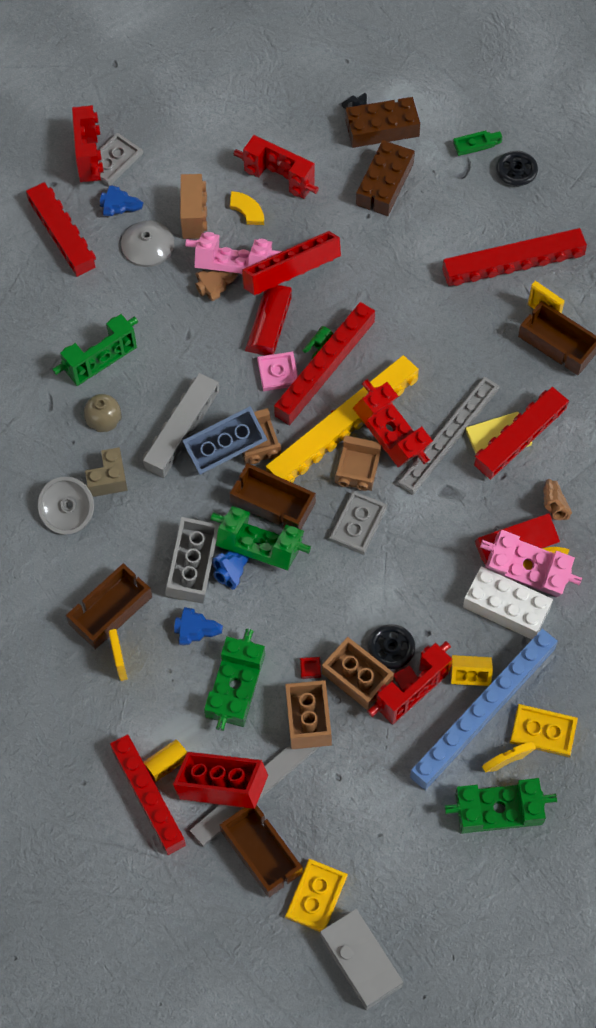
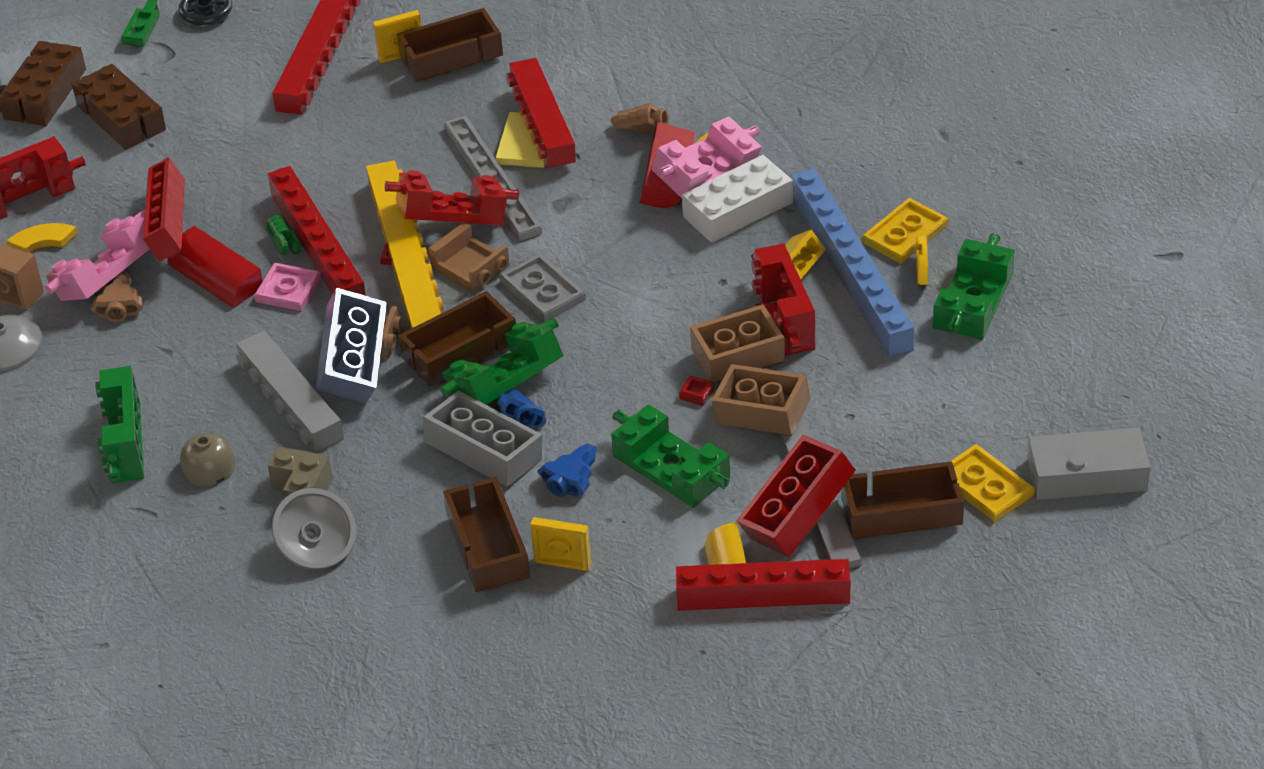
camera: 60 degrees left, 20 degrees down
black plate [368,624,415,669] -> none

